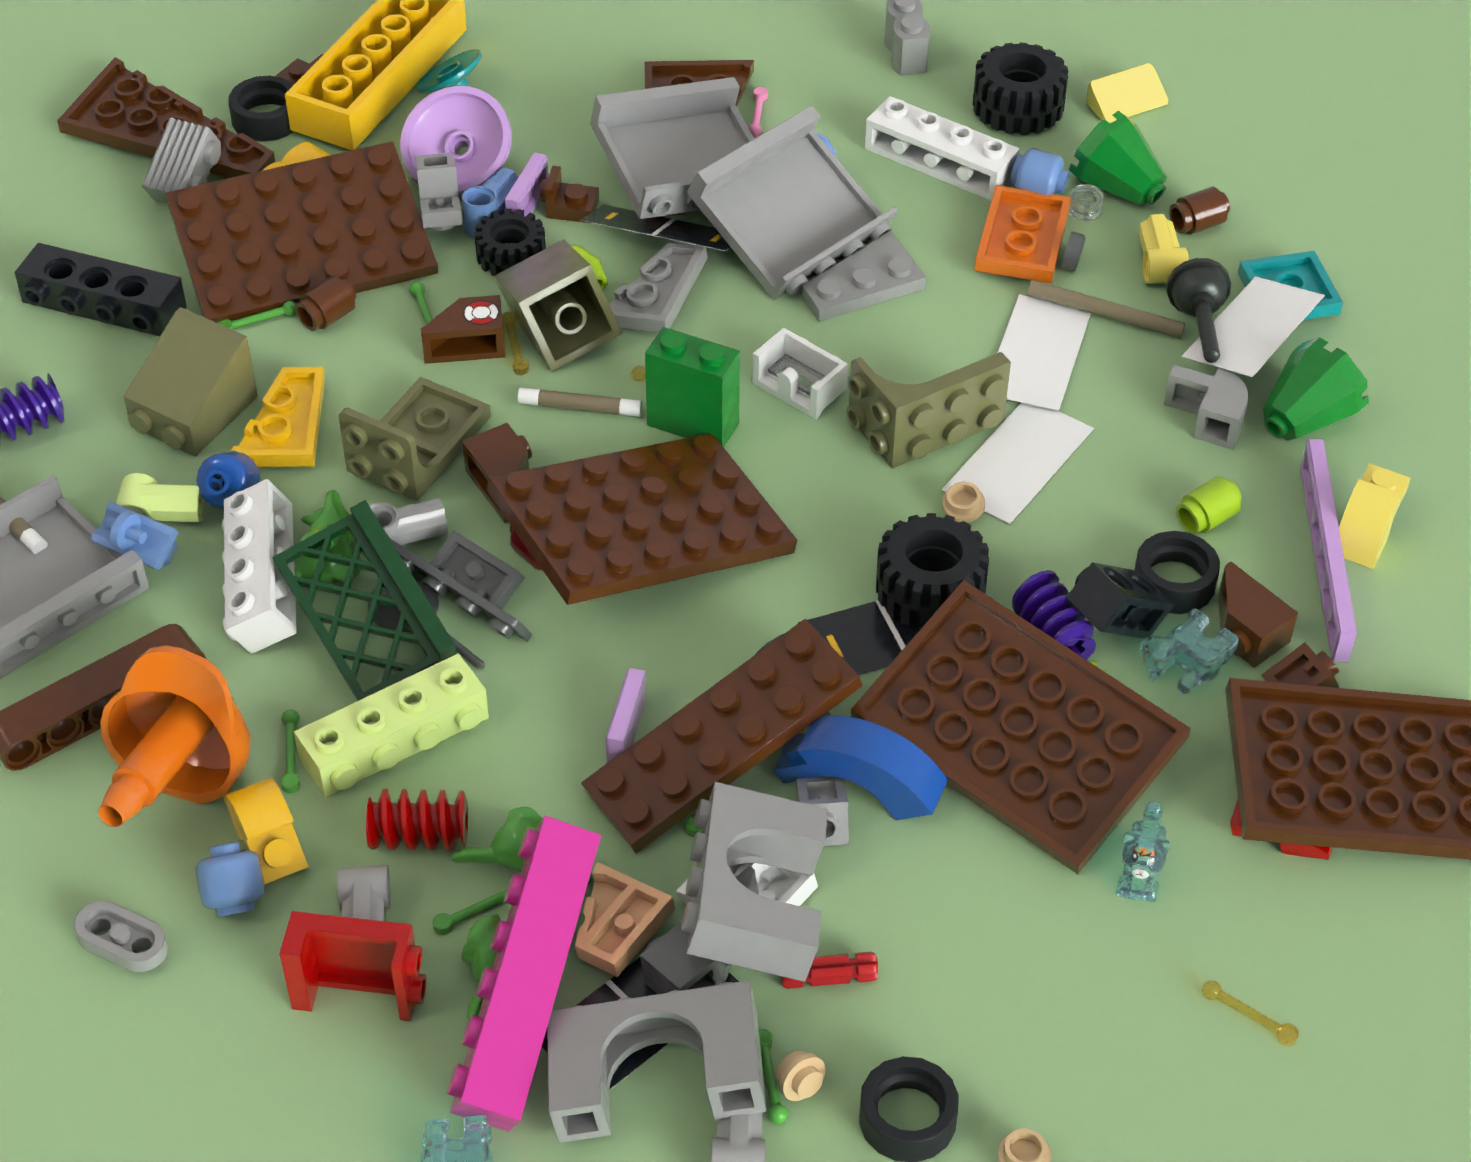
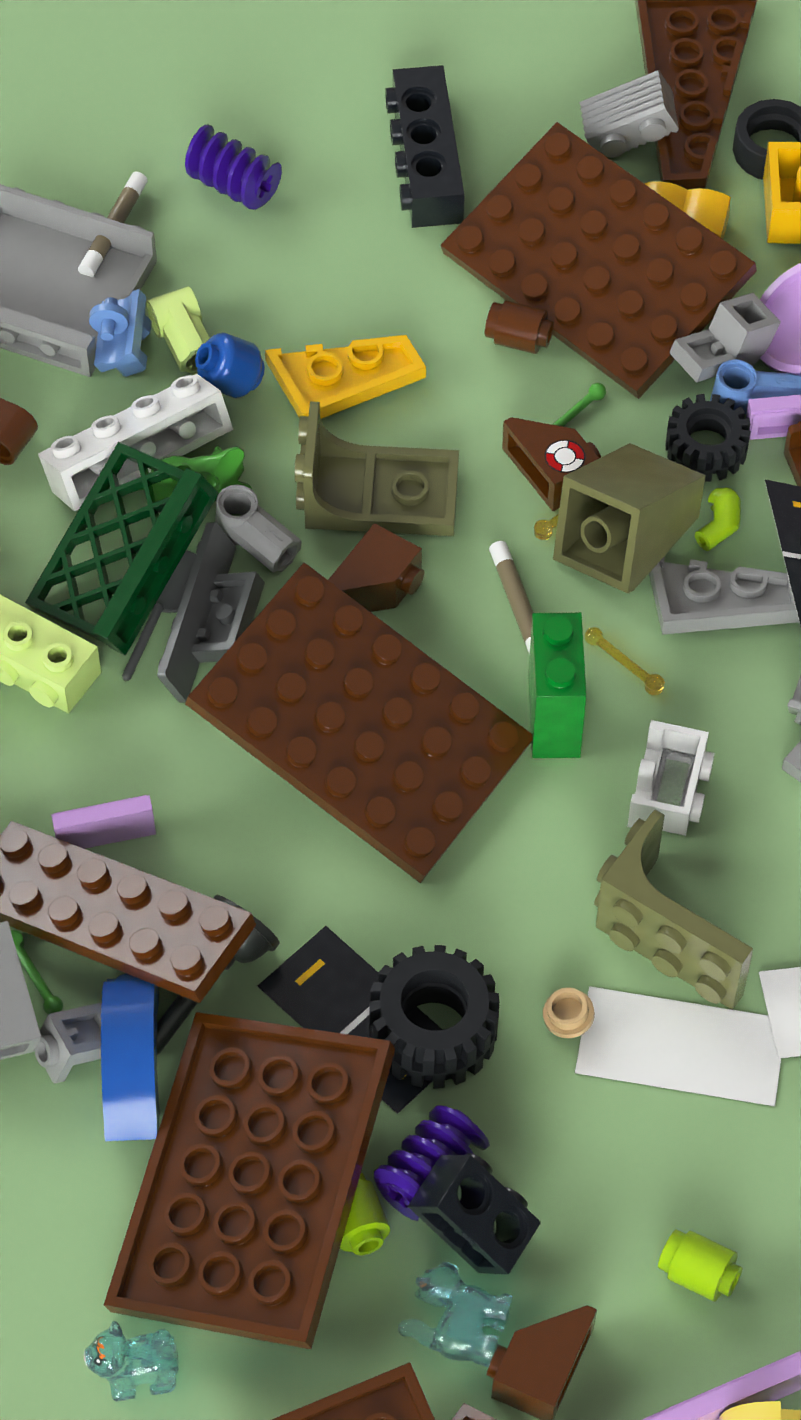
camera: 65 degrees right, 10 degrees up
olive slope [123,307,258,457] -> none
bright green hinge [217,301,296,330] -> none
black tyre [1134,531,1220,614] -> none

